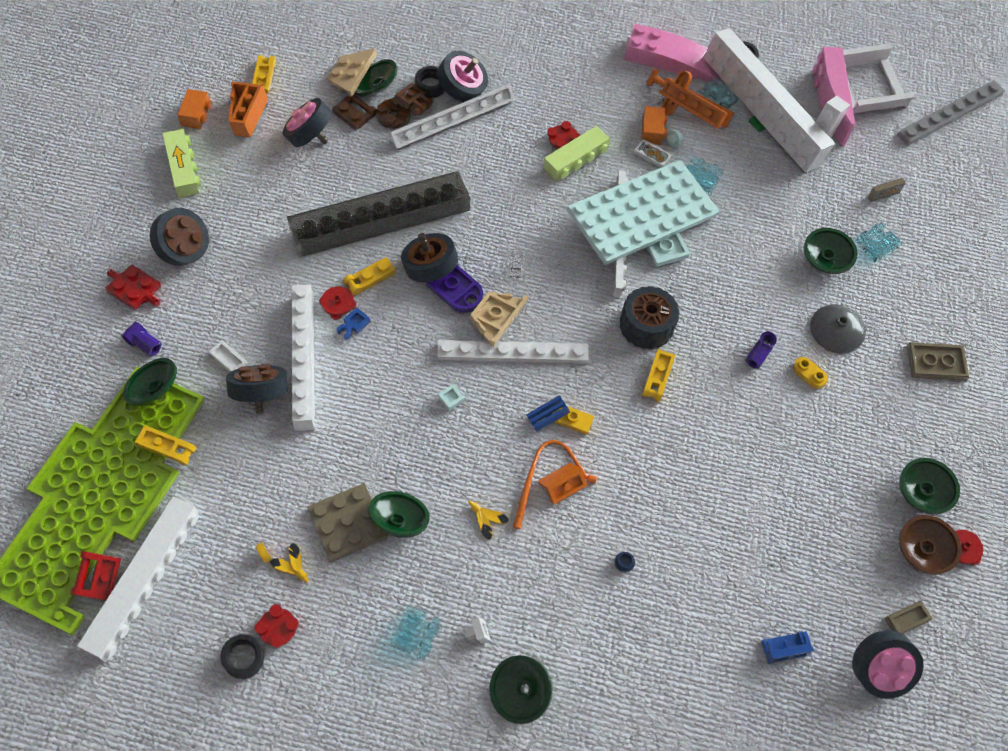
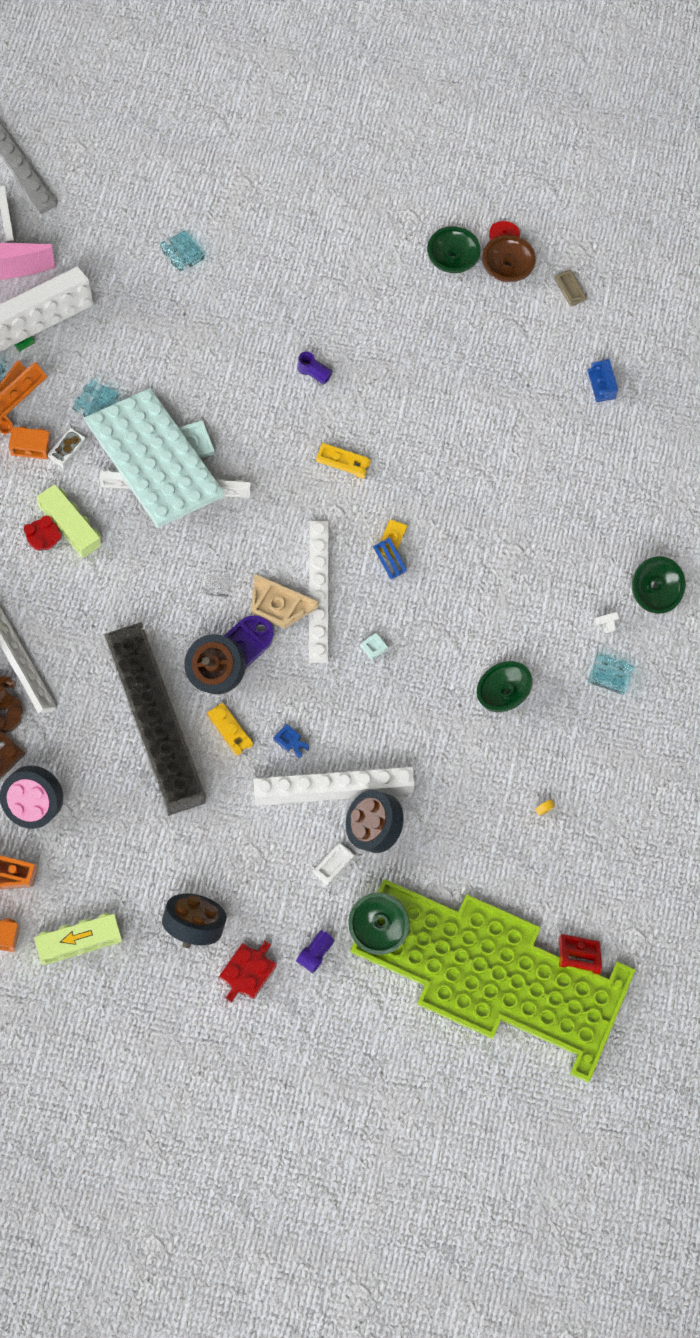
camera: 90 degrees left, 5 degrees up
white brick [77,496,199,663] -> none
yellow plate [135,425,197,466] -> none
black tyre [220,634,265,679] -> none
red piece [254,604,299,648] -> none
yellow piece [270,543,309,583] -> none
dark tan plate [307,483,388,563] -> none
red piece [319,286,357,320] -> none
yellow piece [468,501,509,540] -> none
orange piece [513,440,597,529] -> none
orange panel [538,463,588,505] -> none
dark blue plate [614,552,635,572] -> none
black wheel [619,286,680,349] -> none
light aqua plate [667,130,683,147] -> none
yellow plate [793,357,828,389] -> none
dark green dish [803,228,858,274] -> none
dark grey dish [810,304,866,353] -> none
white brick [816,96,850,138] -> none
wheel [852,630,924,699] -> none
dark tan tile [867,178,906,202] -> none
dark tan tile [907,342,970,381] -> none

